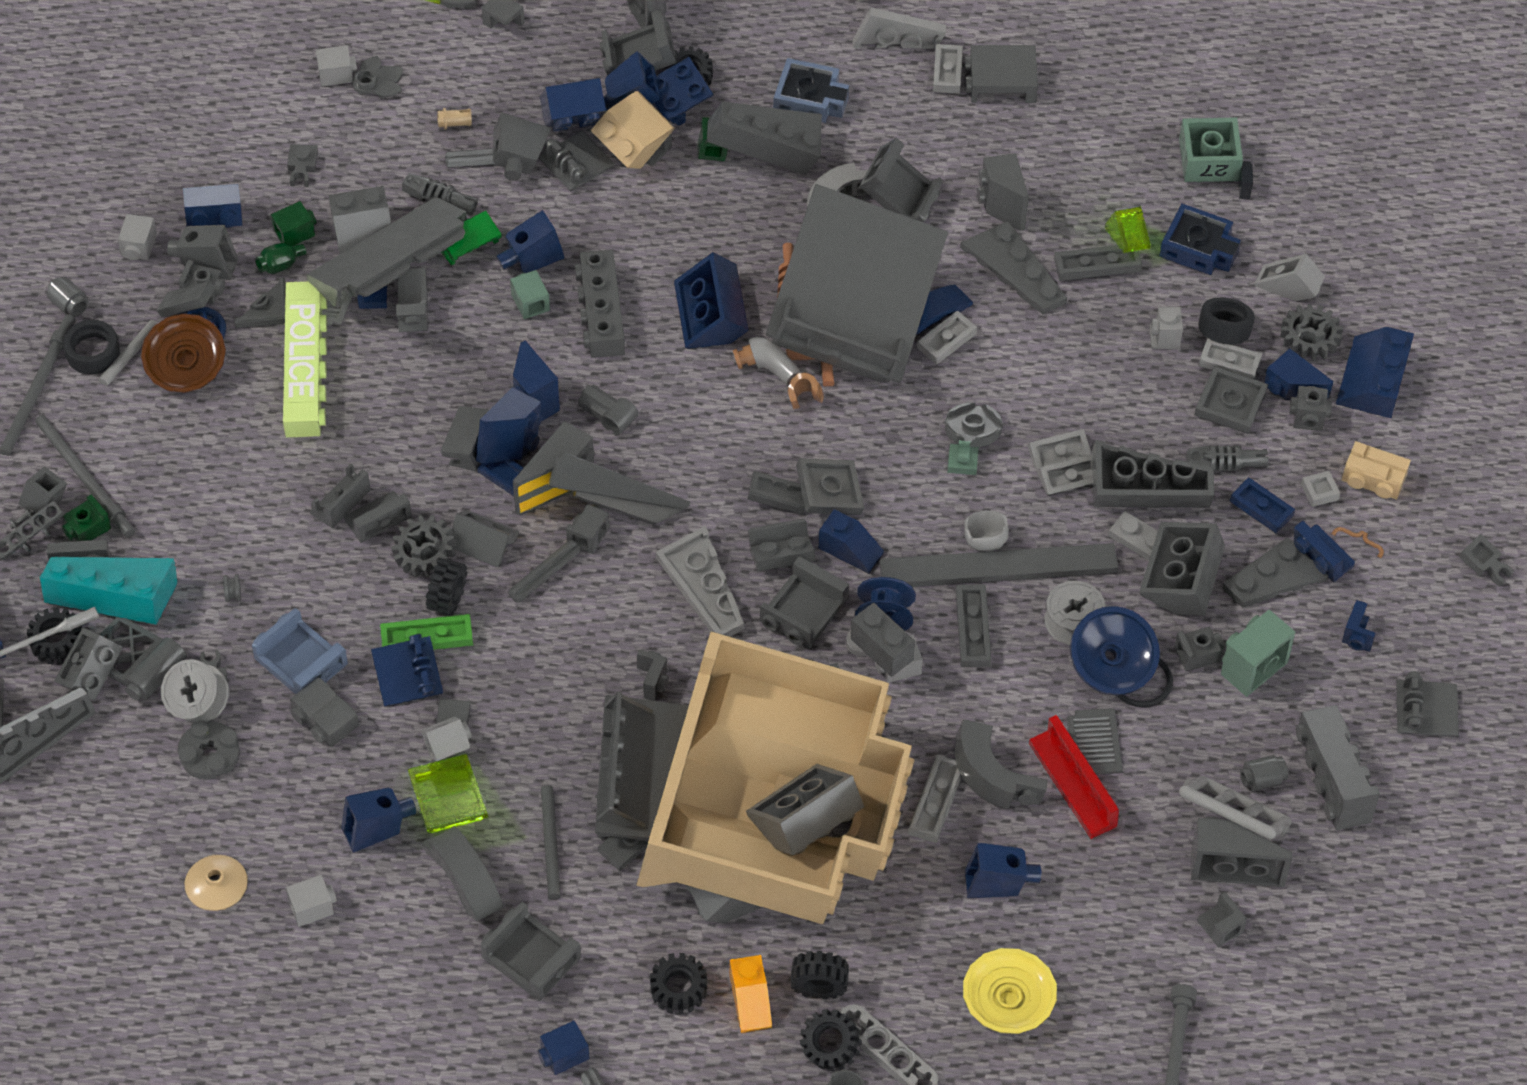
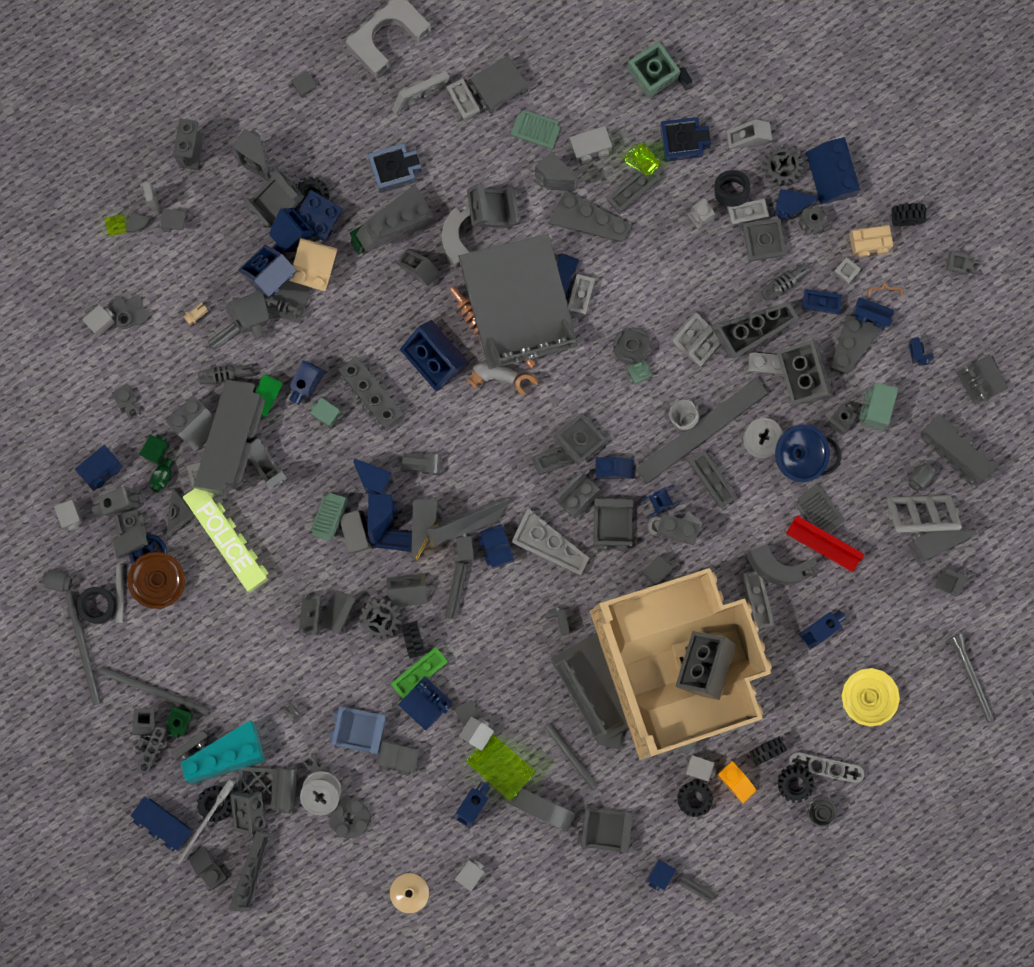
camera: 30 degrees left, 25 degrees up
none -> sand green window [310,493,348,542]
none -> dark grey slope [396,249,440,286]
none -> dark blue brick [478,524,514,569]
none -> sand green window [511,109,561,150]
none -> light grey brick [569,126,612,164]
none -> light grey brick [685,755,716,782]
none -> black tyre [891,203,927,227]

